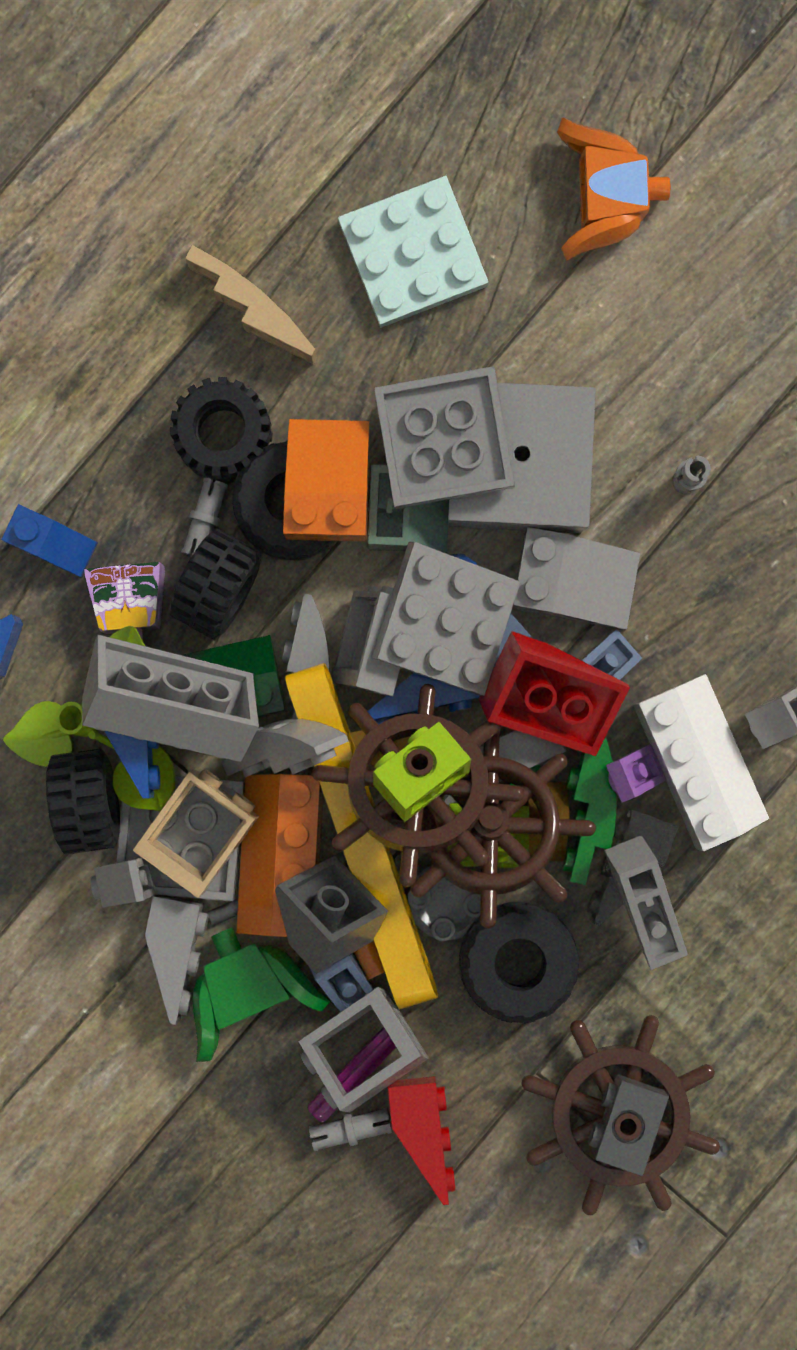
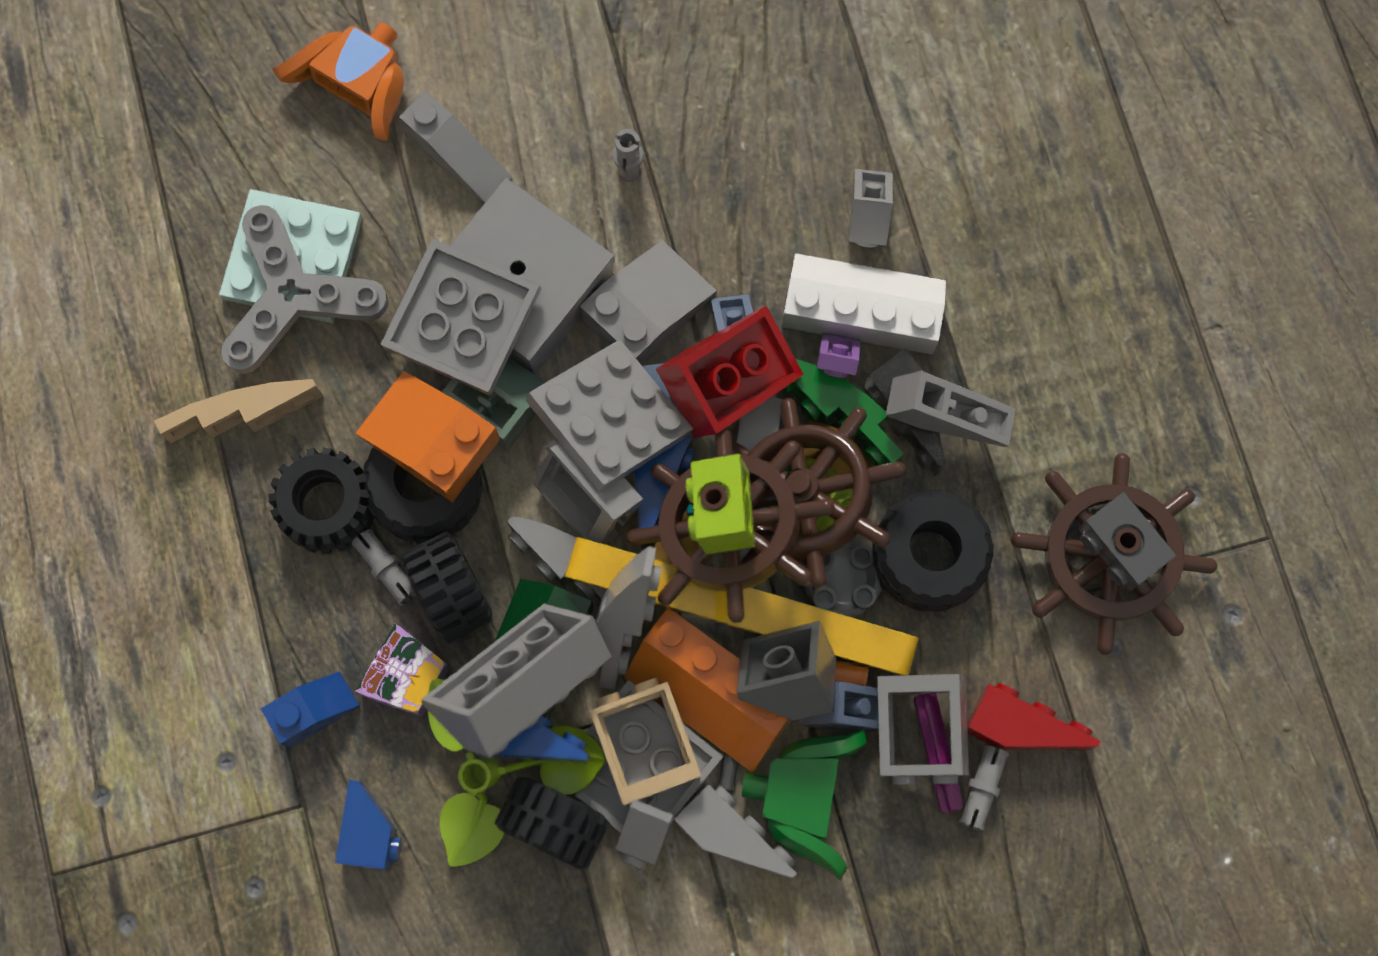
camera: 60 degrees left, 10 degrees down
none -> light grey piece [221,205,389,374]
none -> light grey slope [399,91,513,204]

